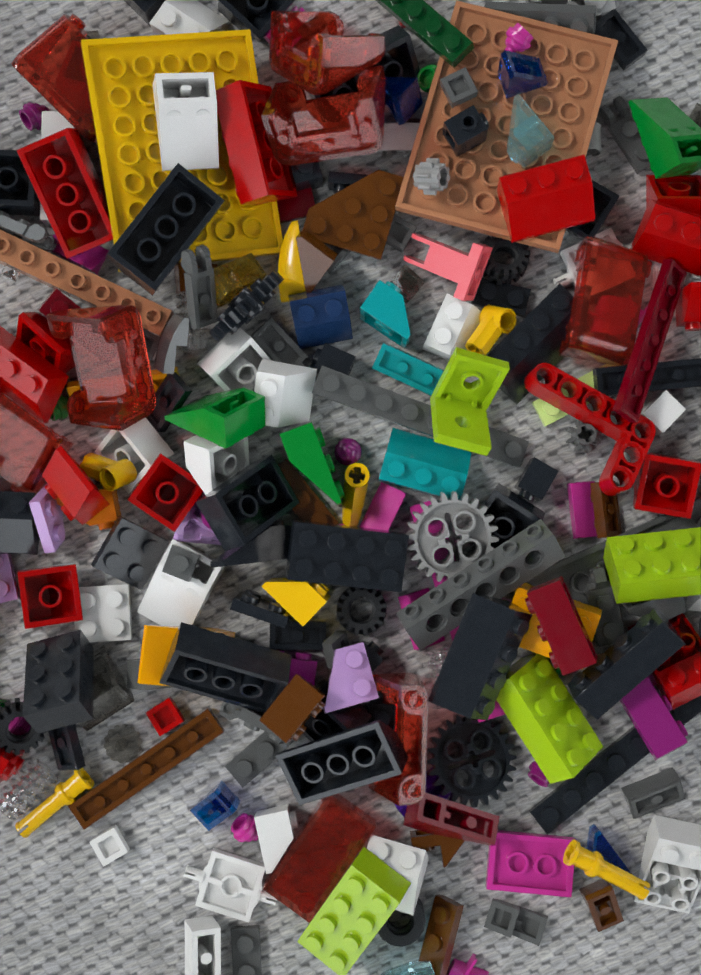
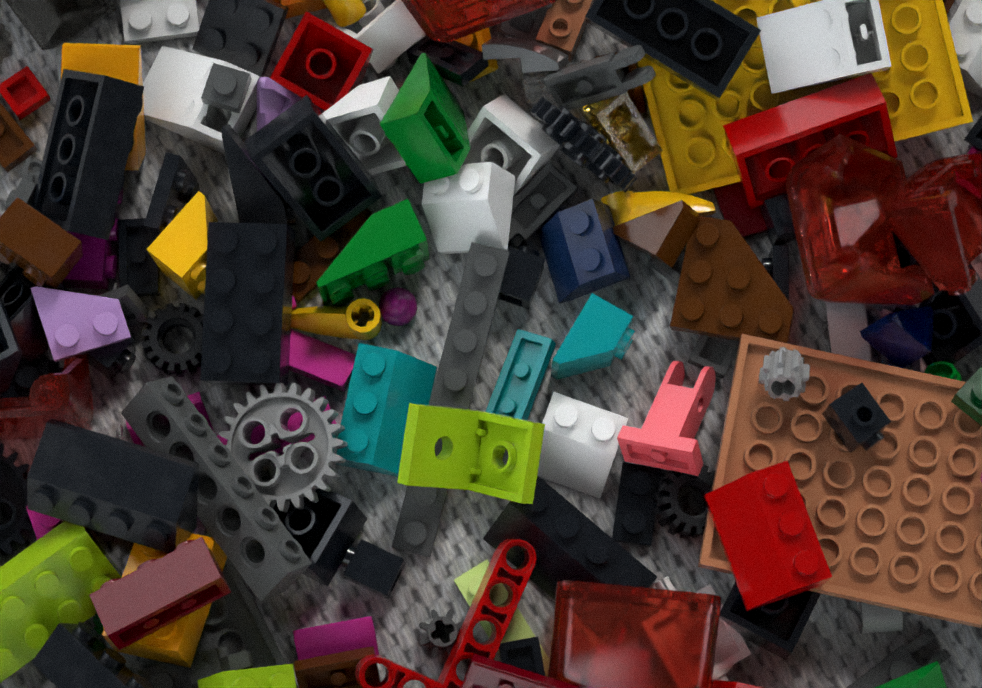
camera: 85 degrees right, 10 degrees down
clear smoke plate [389,264,425,304] -> none
dark grey plate [440,67,478,108] -> none
yellow piece [464,305,517,355] -> none
clear blue slope [498,50,548,99] -> none
clear light blue slope [506,94,554,169] -> none

